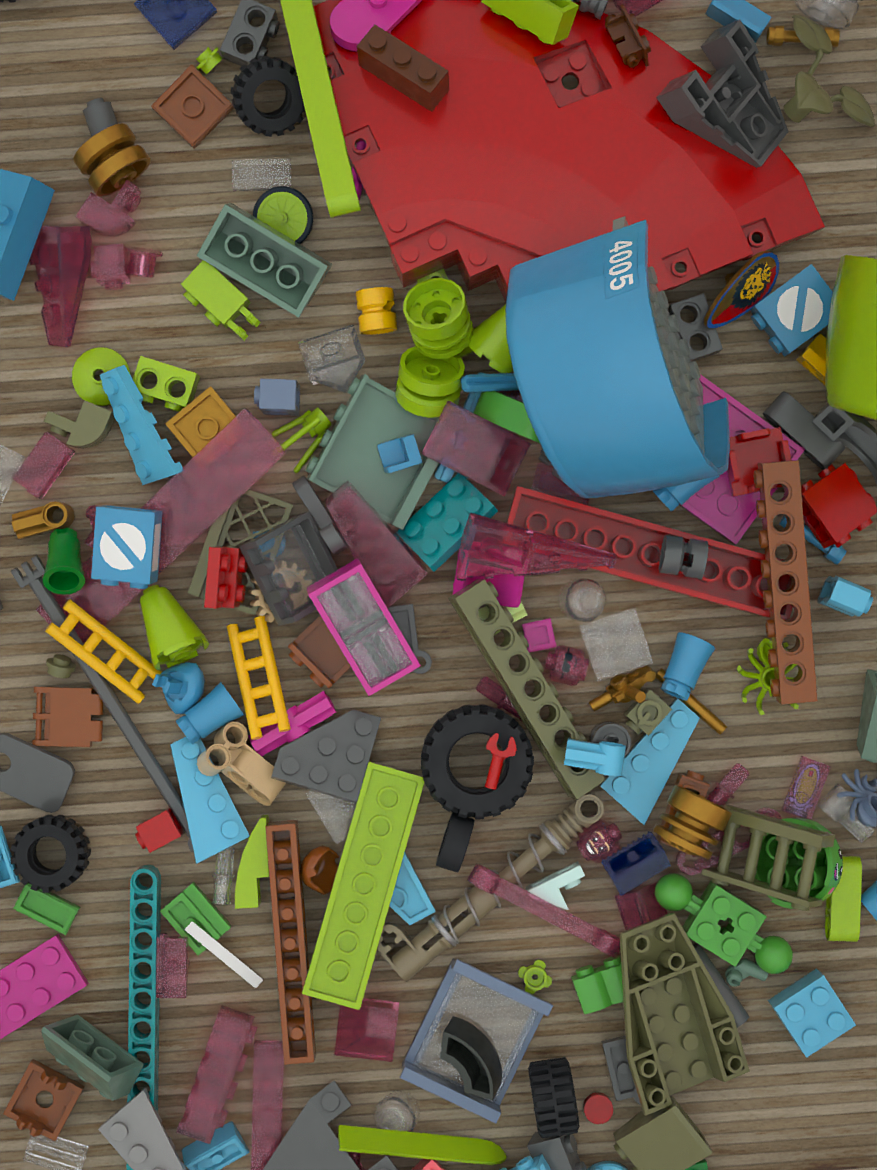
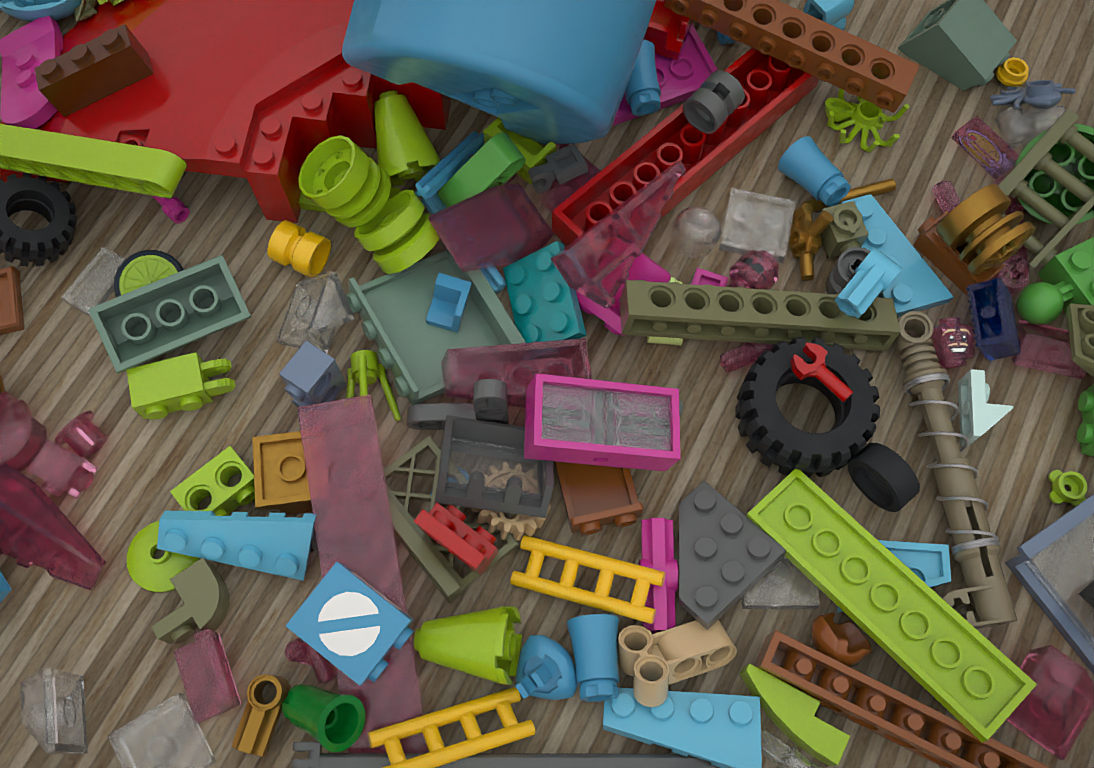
camera: 60 degrees left, 20 degrees down
clear pink piece [467,863,620,958] -> none

